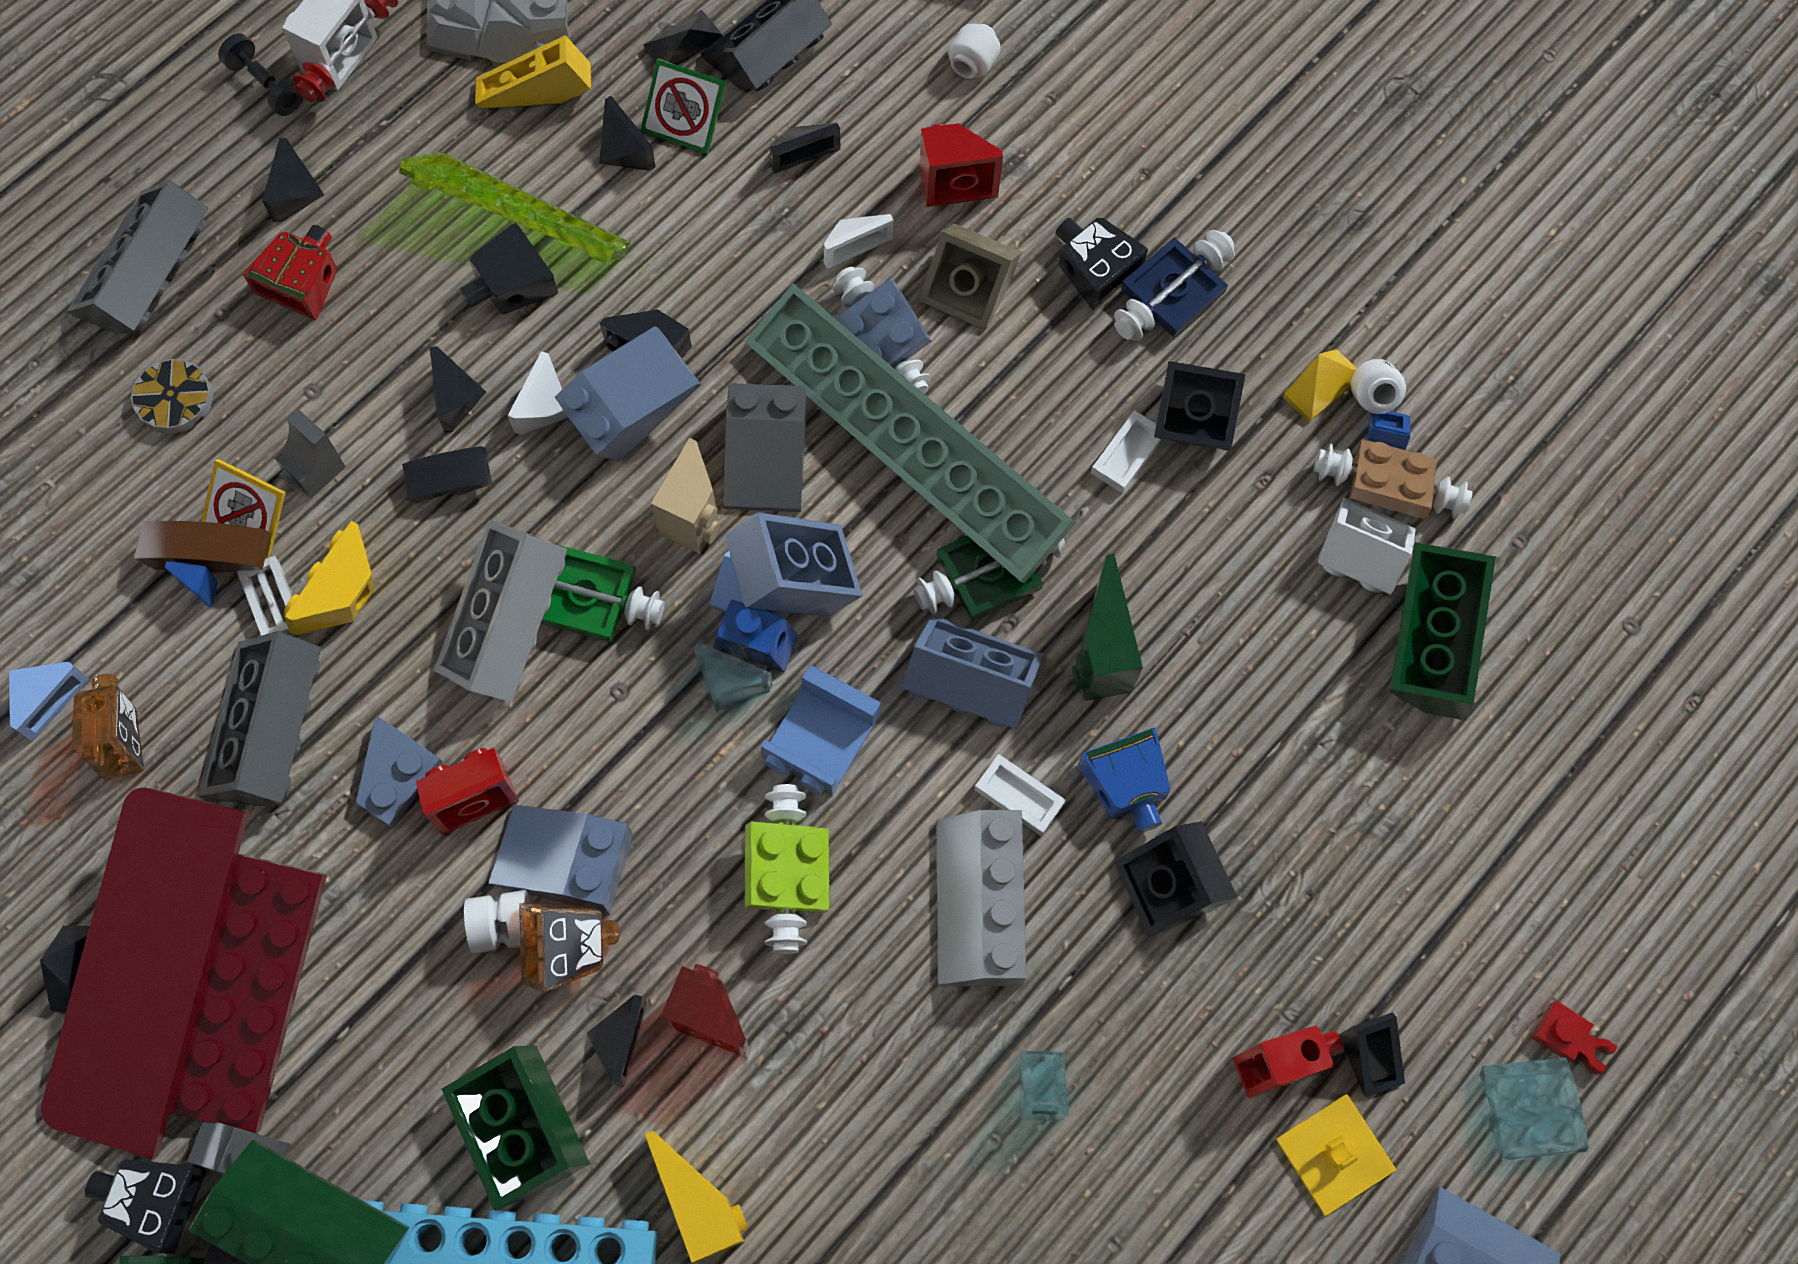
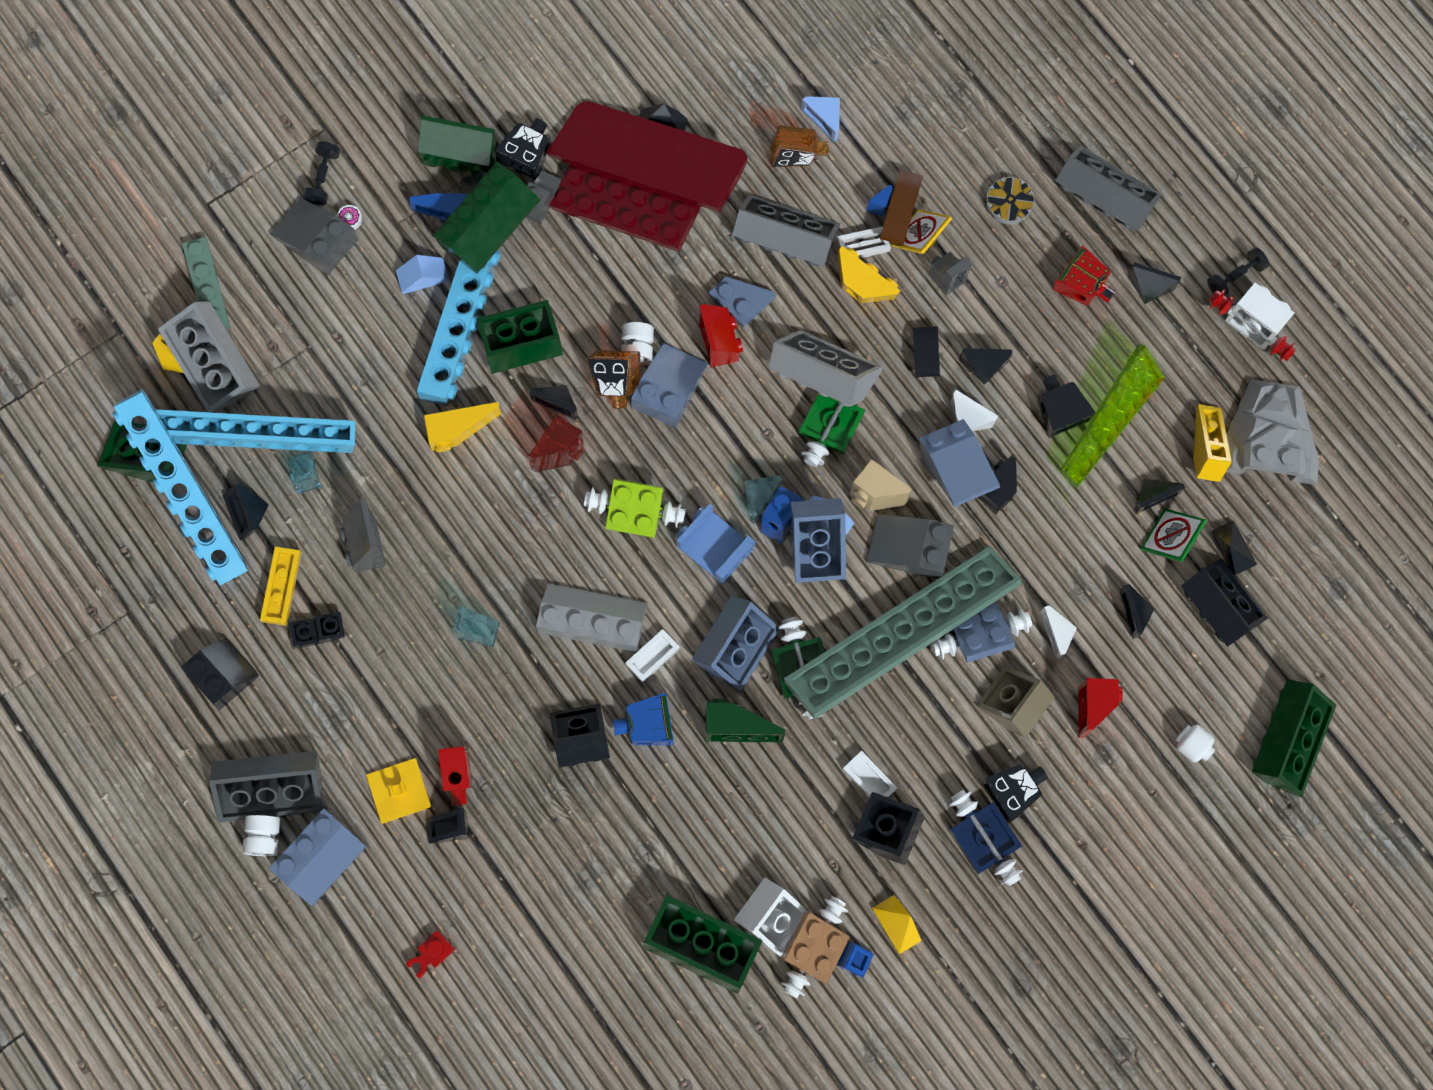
camera: 100 degrees right, 5 degrees up
white head [1351,359,1406,414] -> none
clear light blue slope [1479,1057,1589,1161] -> none

